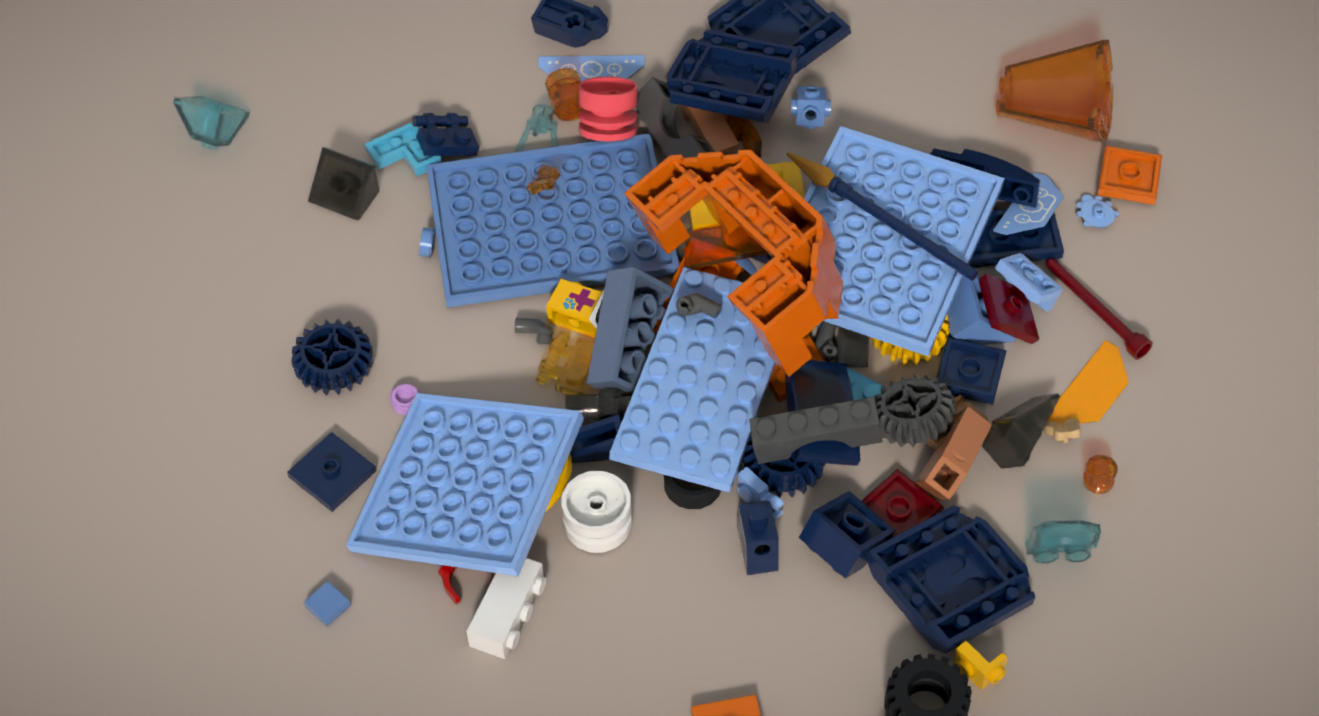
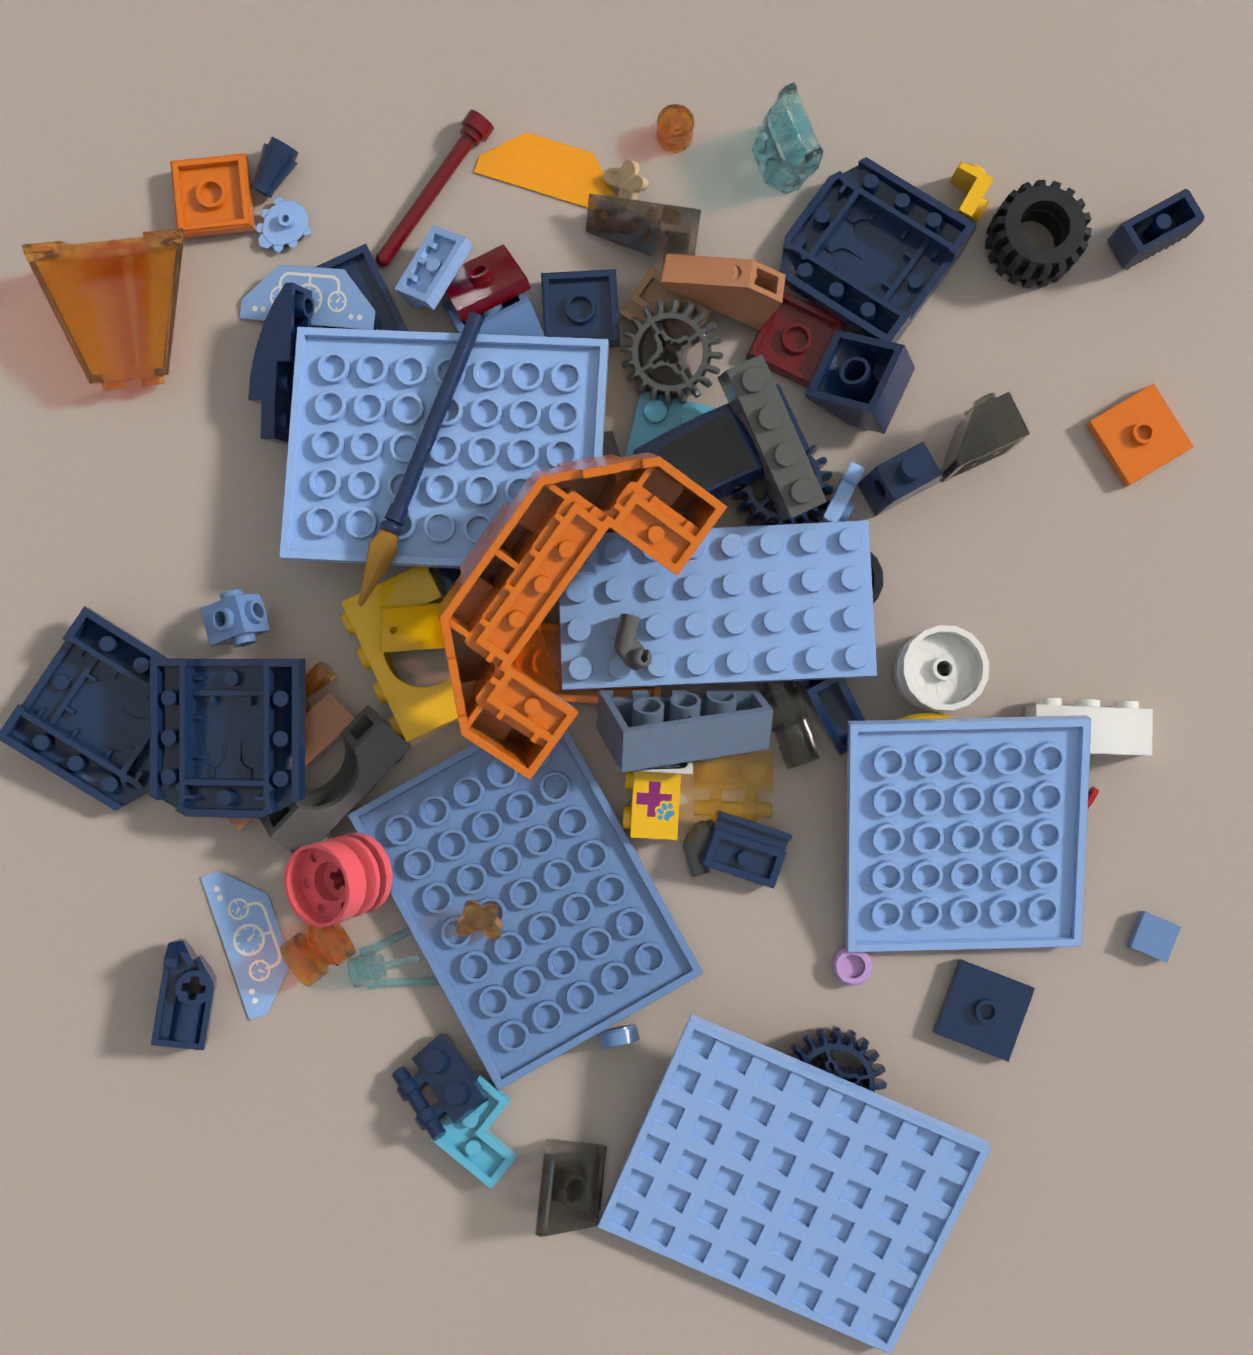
camera: 115 degrees left, 30 degrees up
none -> dark blue cone [251,137,299,198]
none -> light blue plate [598,1013,991,1354]
none -> dark blue plate [699,810,792,889]
none -> clear smoke slope [940,392,1030,483]

